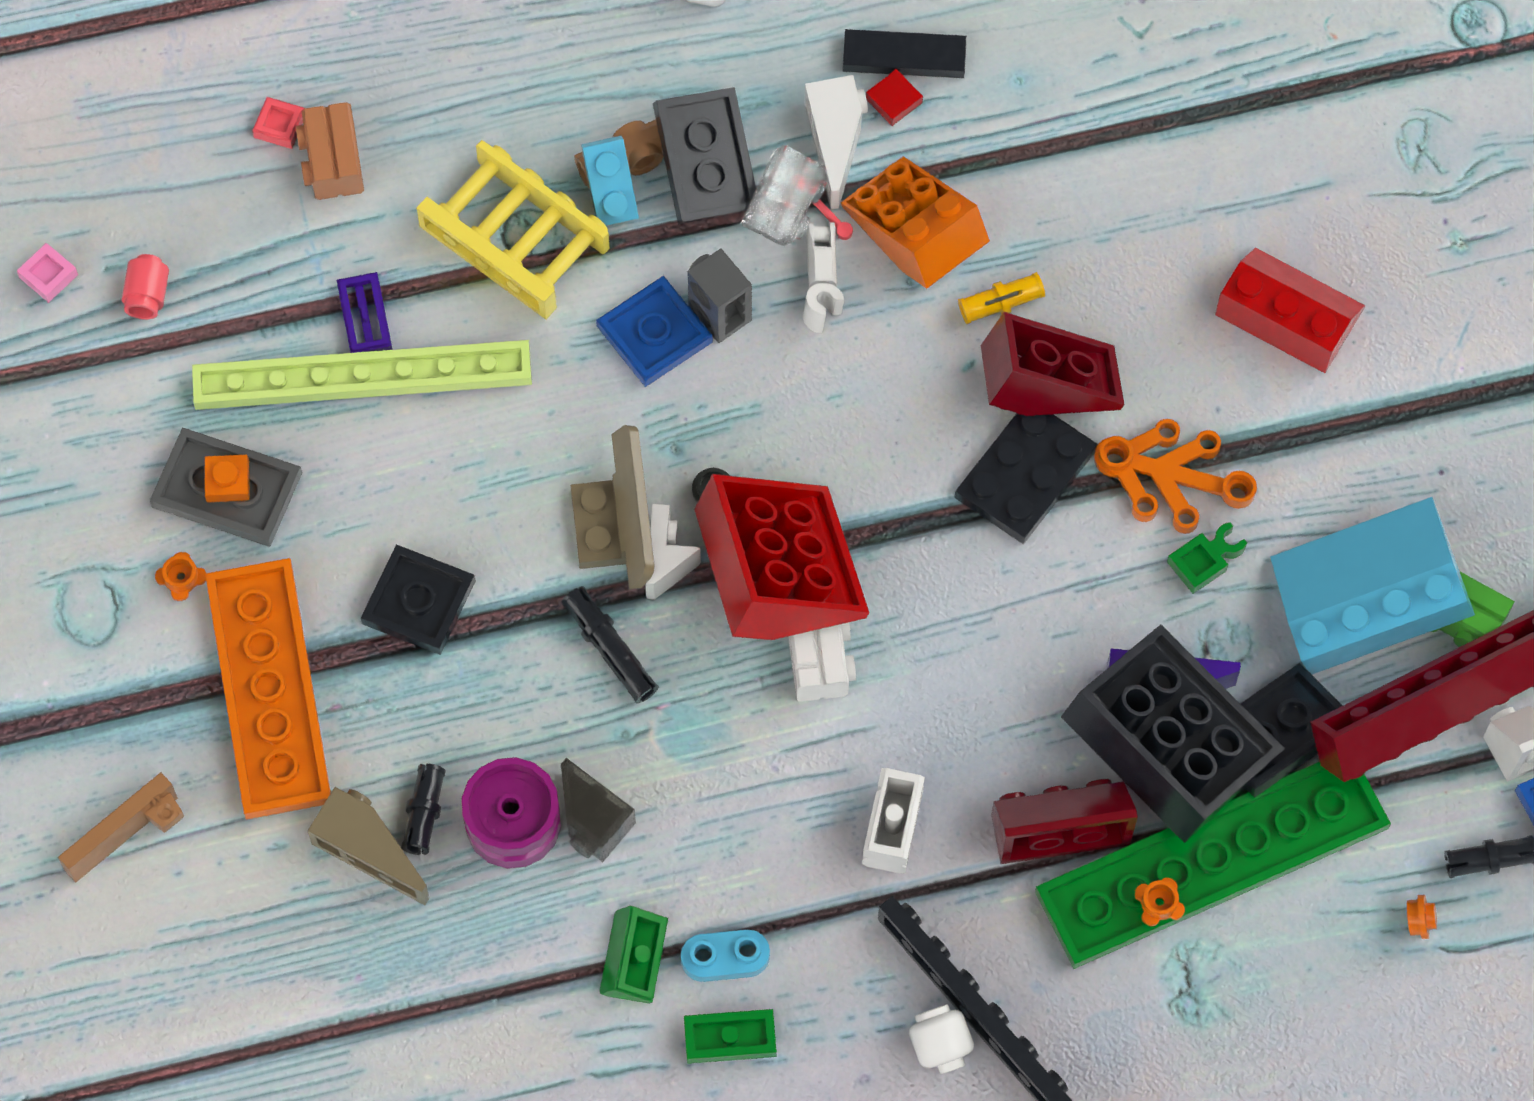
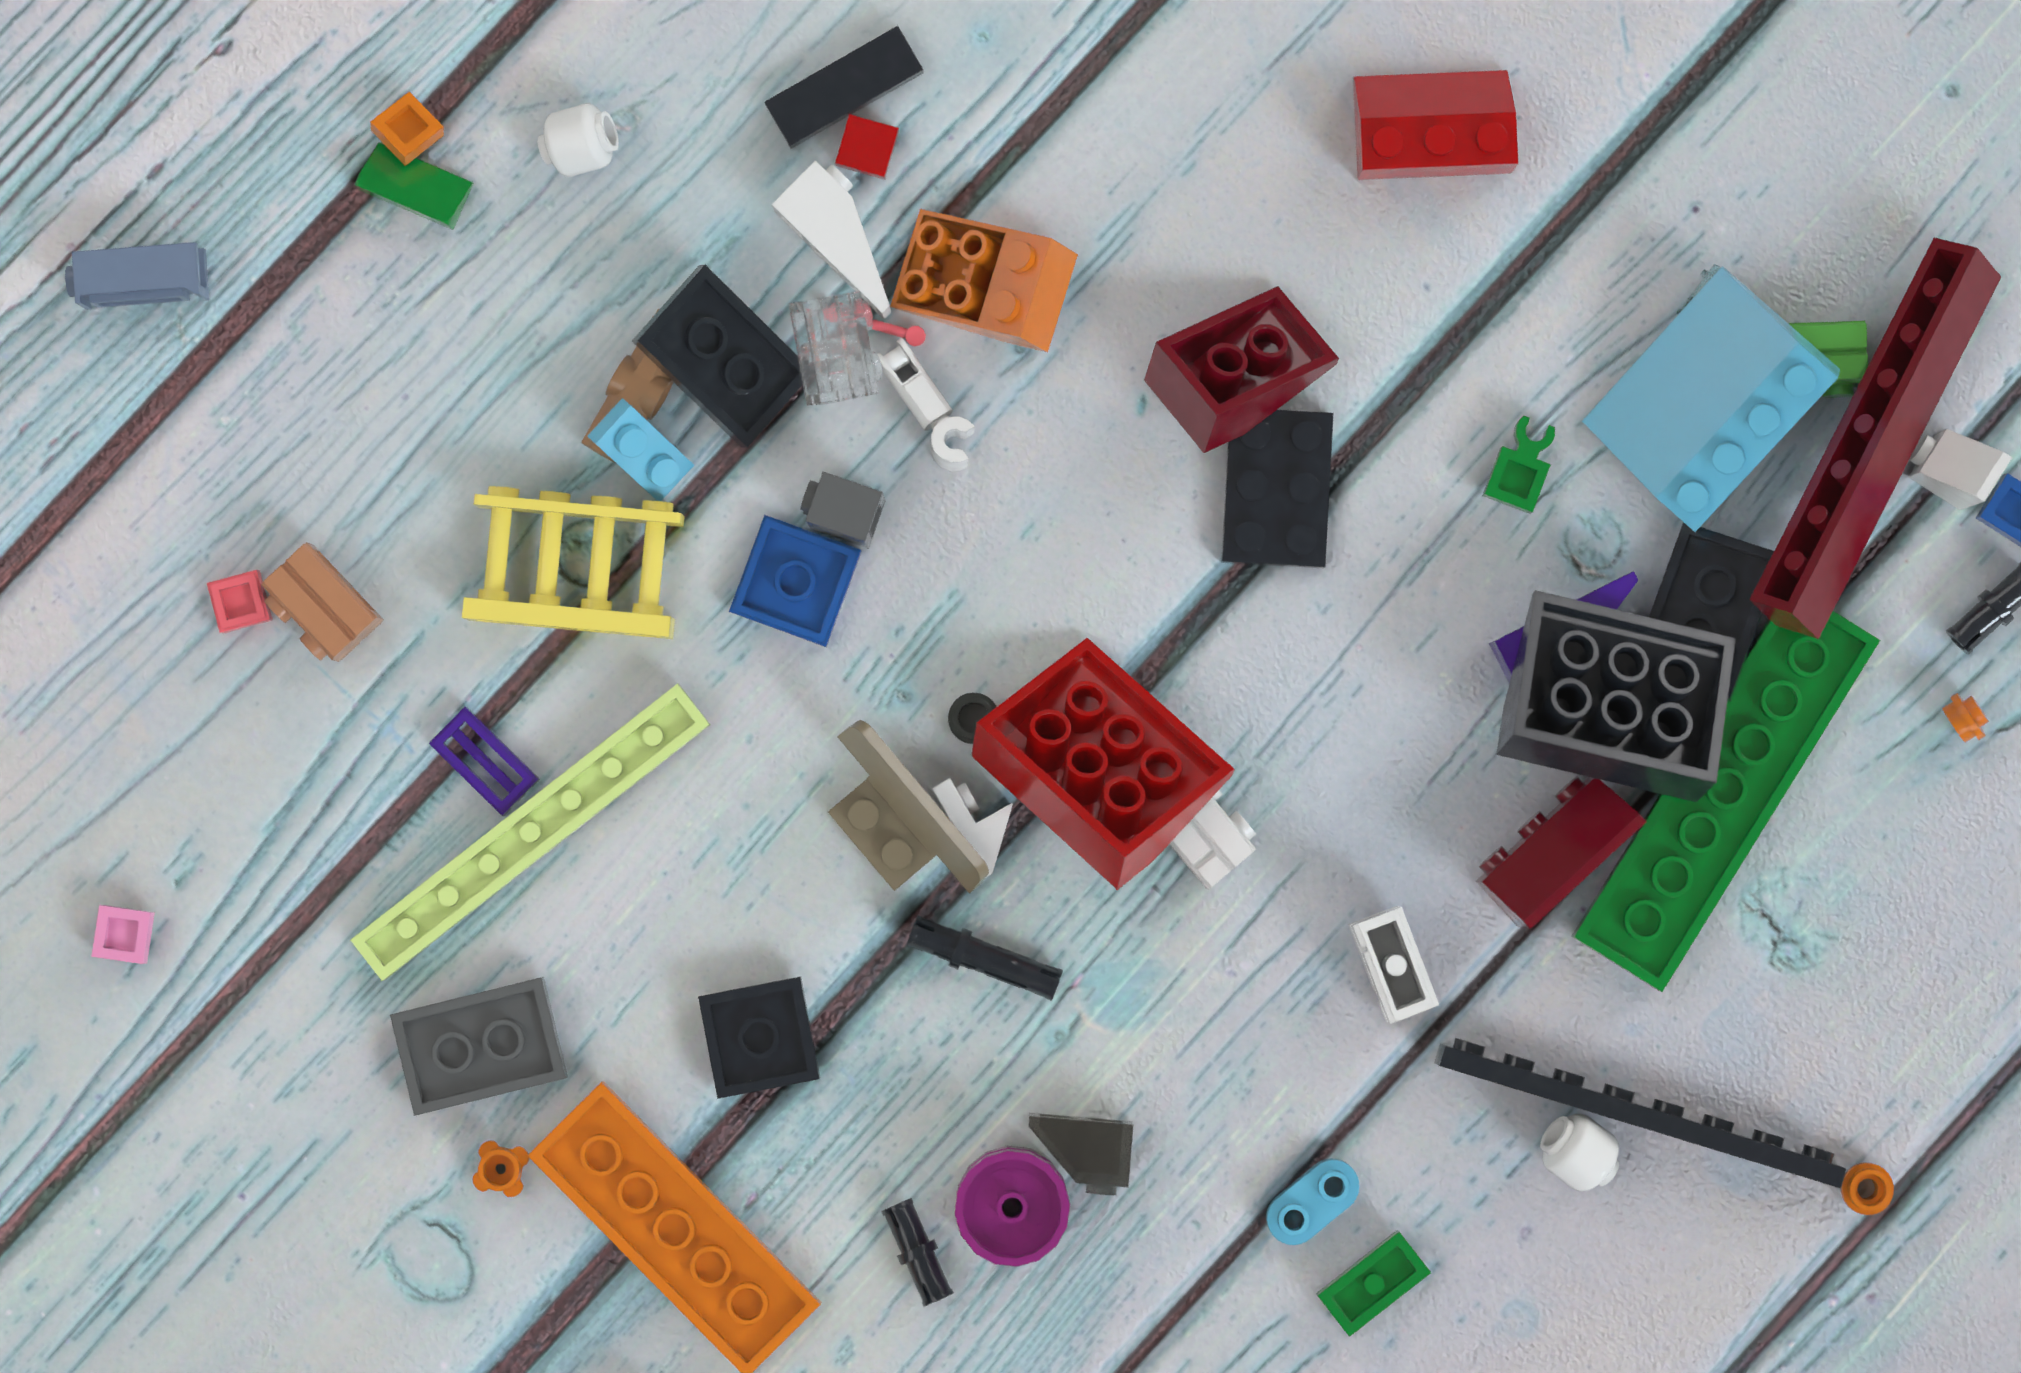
camera: 30 degrees left, 20 degrees up
coral brick [122,254,169,320] -> none
orange plate [205,454,250,502] -> none
dark tan slope [308,787,429,905] -> none
green slope [600,905,669,1004] -> none
yellow pin [958,272,1045,324] -> none
orange plant [1094,419,1257,534] -> none
orange plate [1135,878,1185,926] -> none

